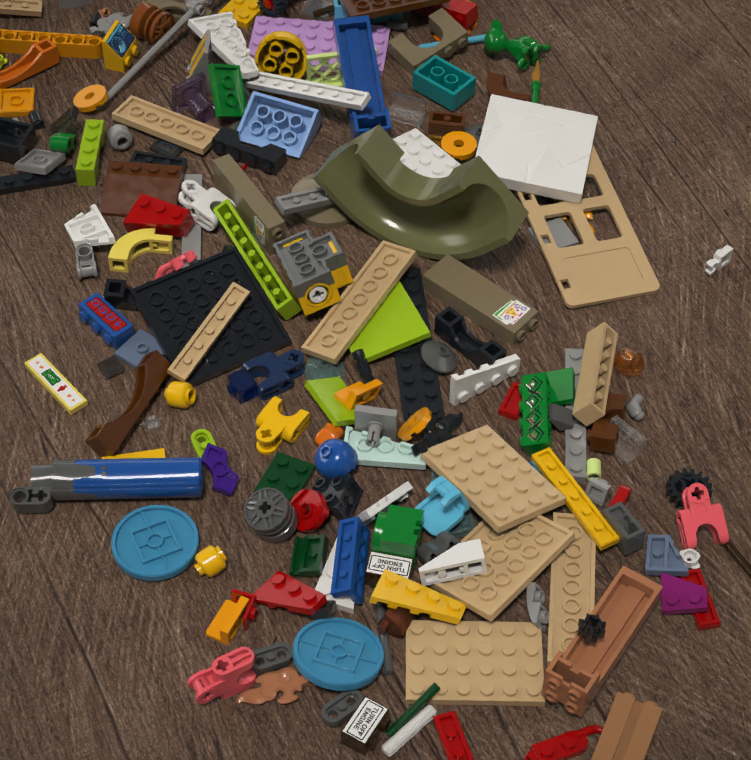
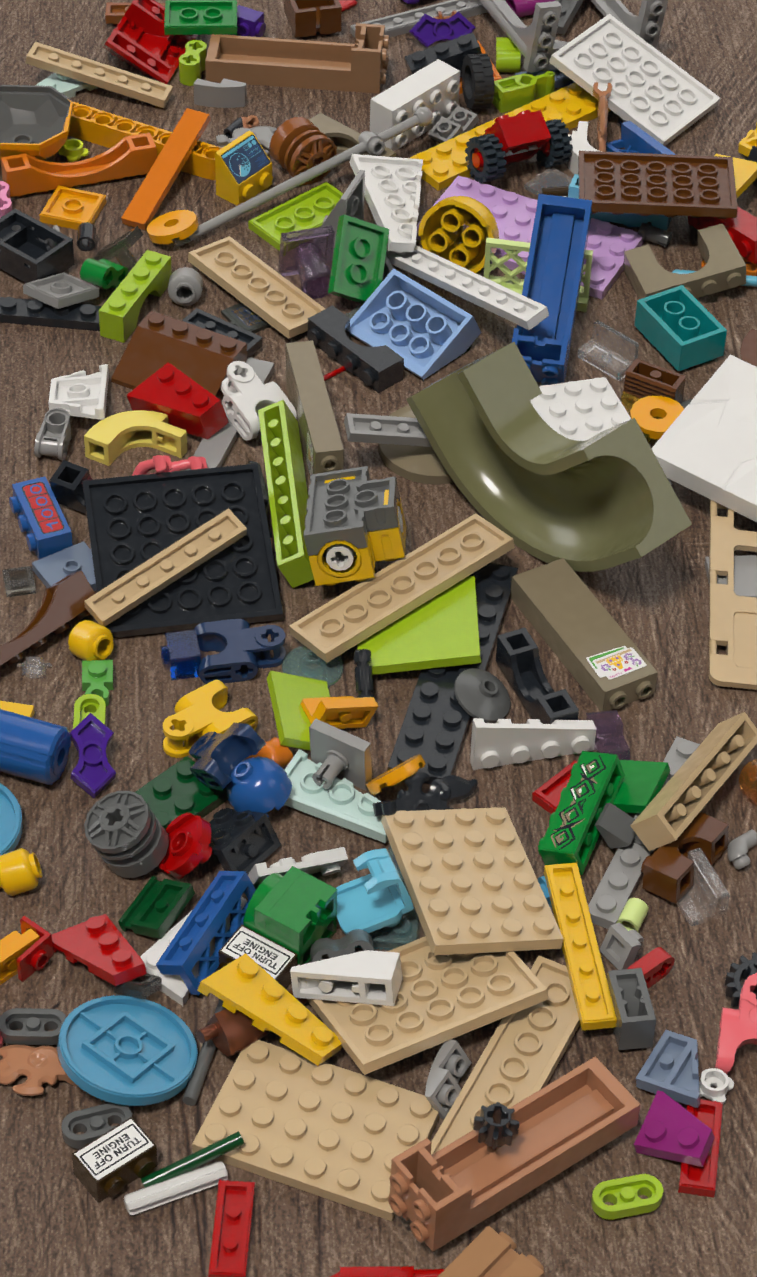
camera: 20 degrees right, 5 degrees down
none -> bright green plate [82,660,114,706]
none -> orange tile [121,108,211,230]
none -> dark blue piece [189,723,266,790]
none -> lime tile [248,182,343,253]
none -> clear purple slope [586,710,630,760]
none -> lime plate [591,1174,663,1220]

